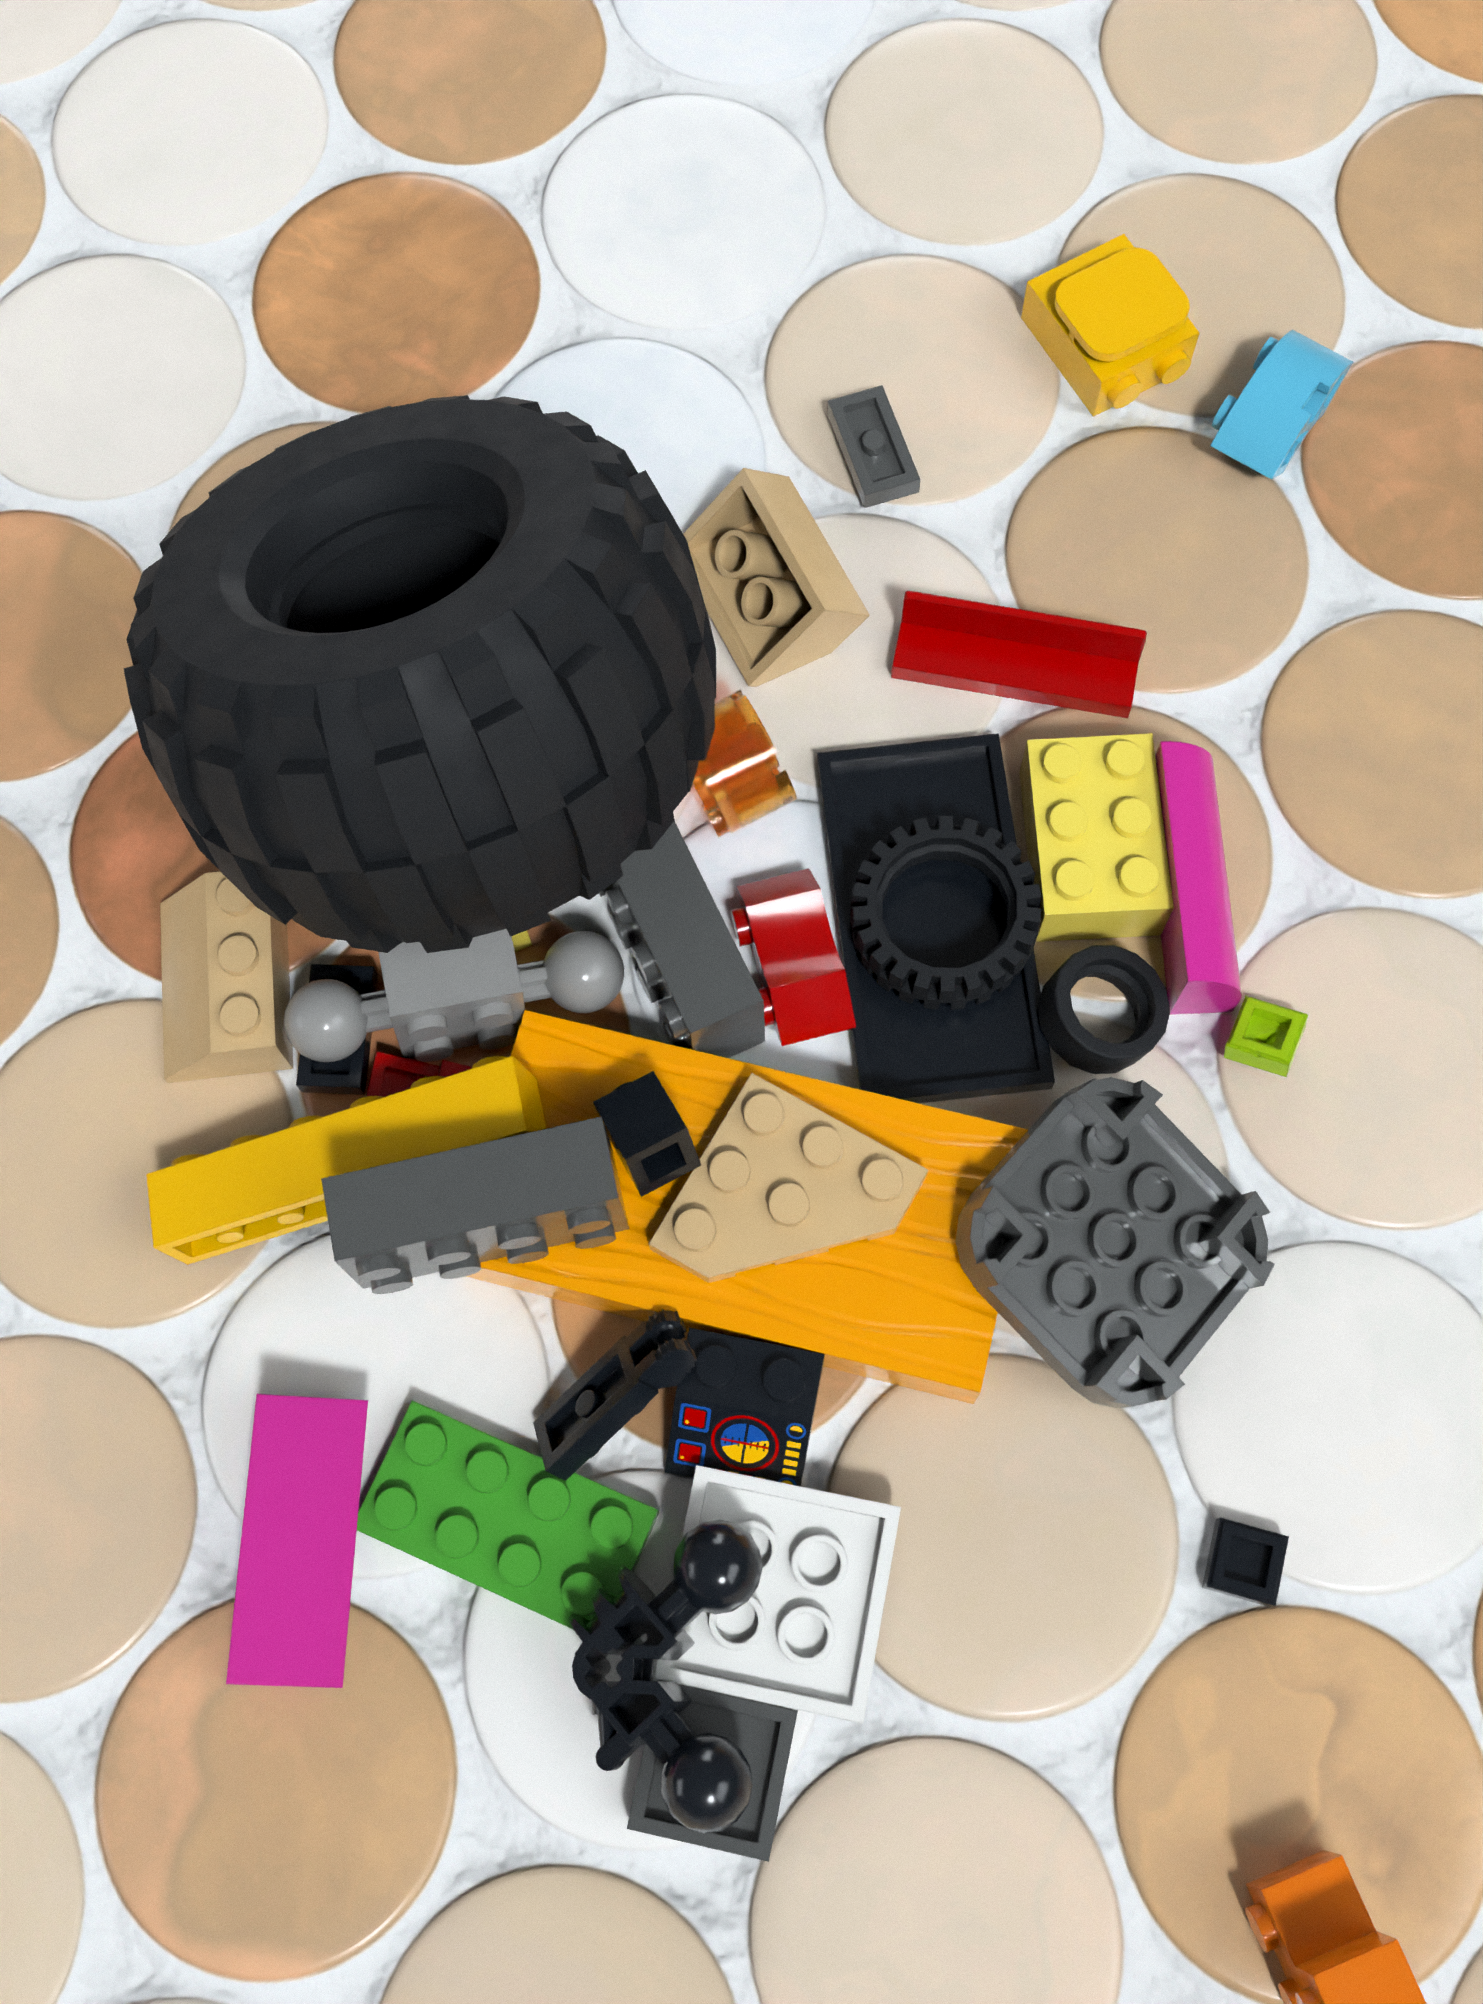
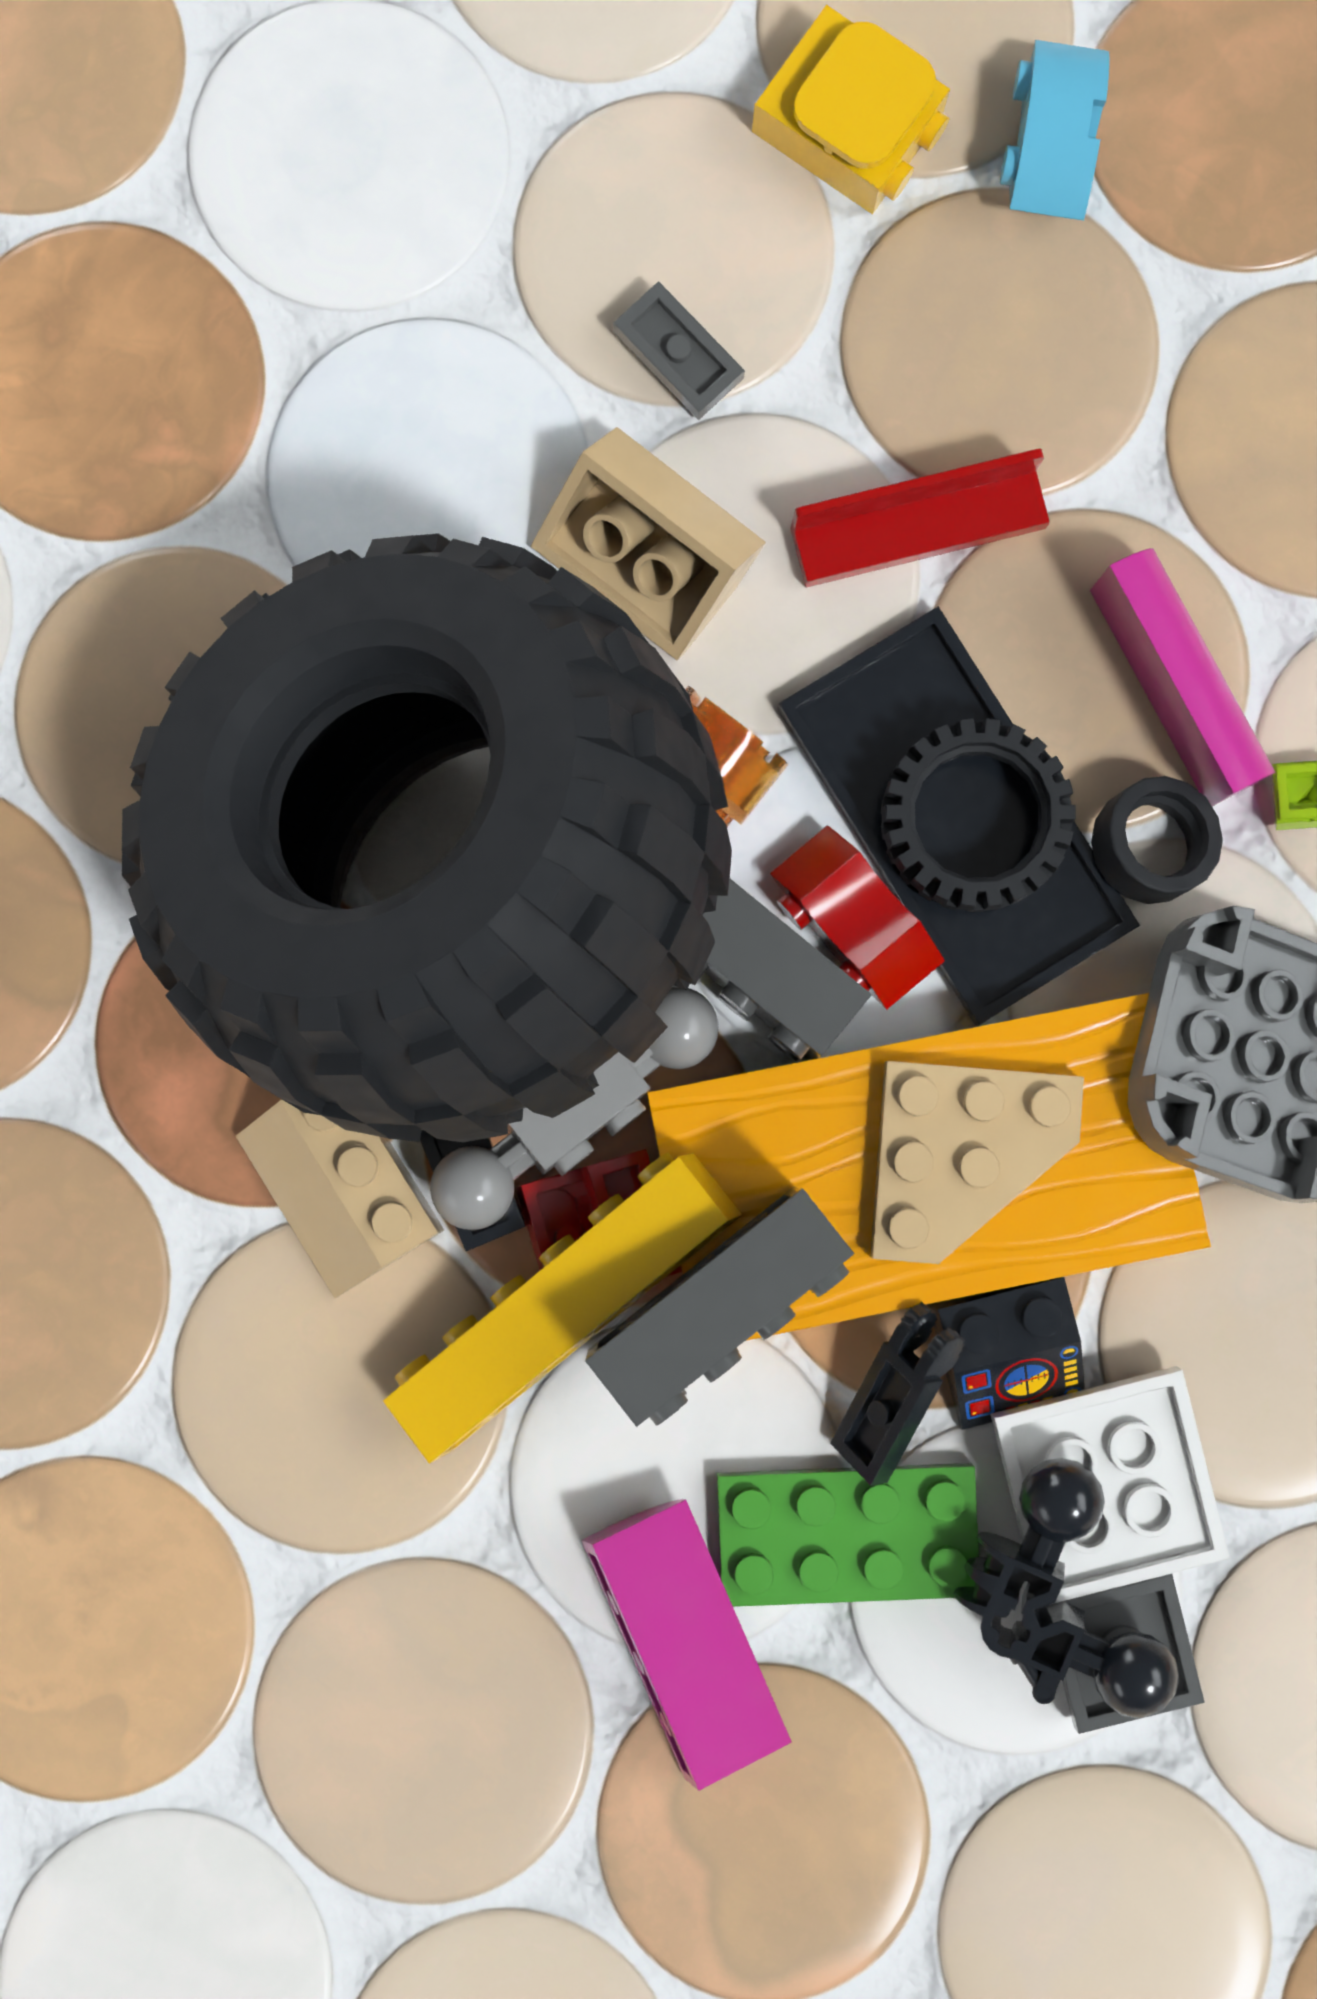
camera: 35 degrees left, 15 degrees up
black brick [593,1071,701,1197] -> none
light yellow brick [1019,733,1174,942] -> none

